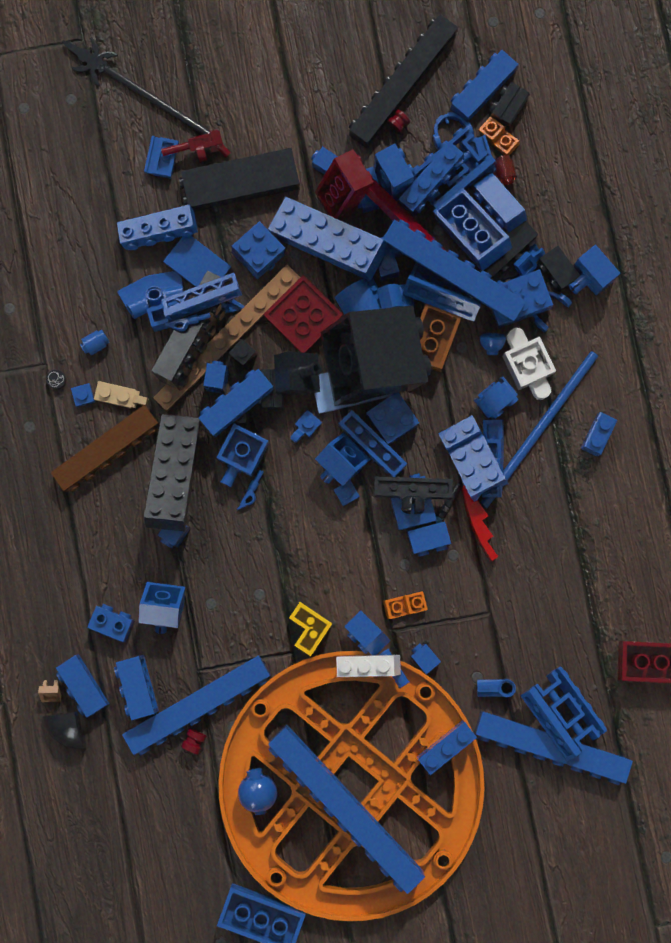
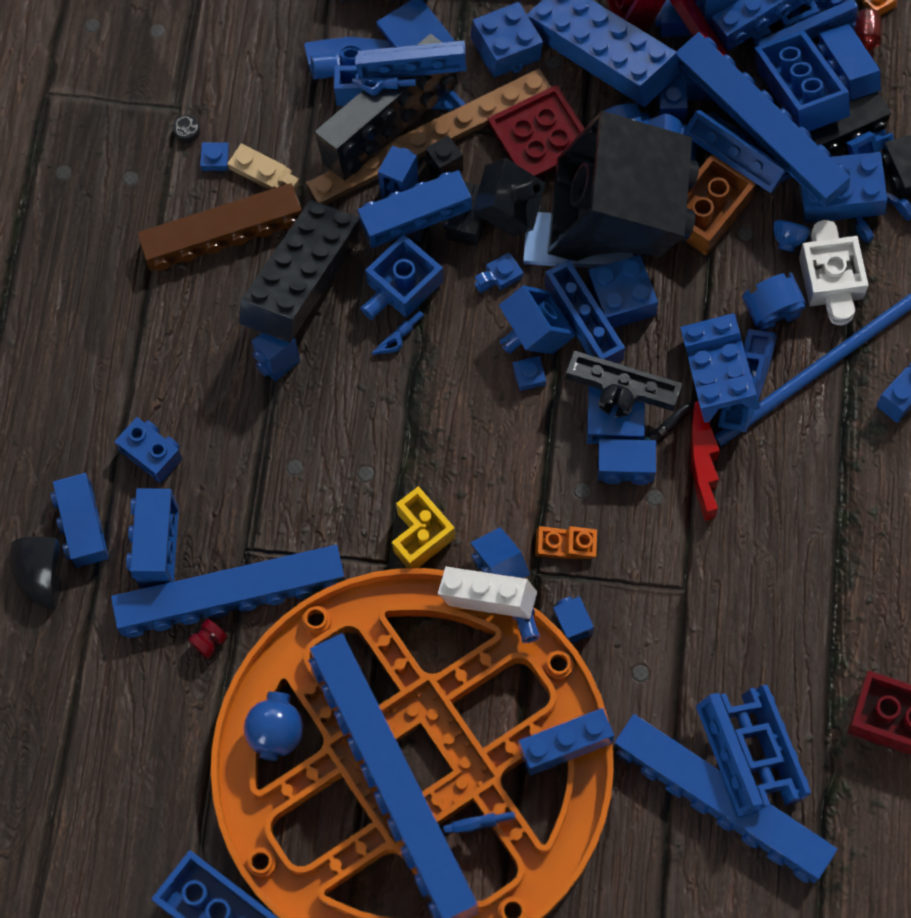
camera: 20 degrees right, 15 degrees down
medium nougat tile [38,680,62,702] -> none
blue brick [80,330,110,355] -> none
blue brick [139,582,185,634] -> none
blue piece [477,679,516,697] -> none
none -> blue hand [444,811,516,833]

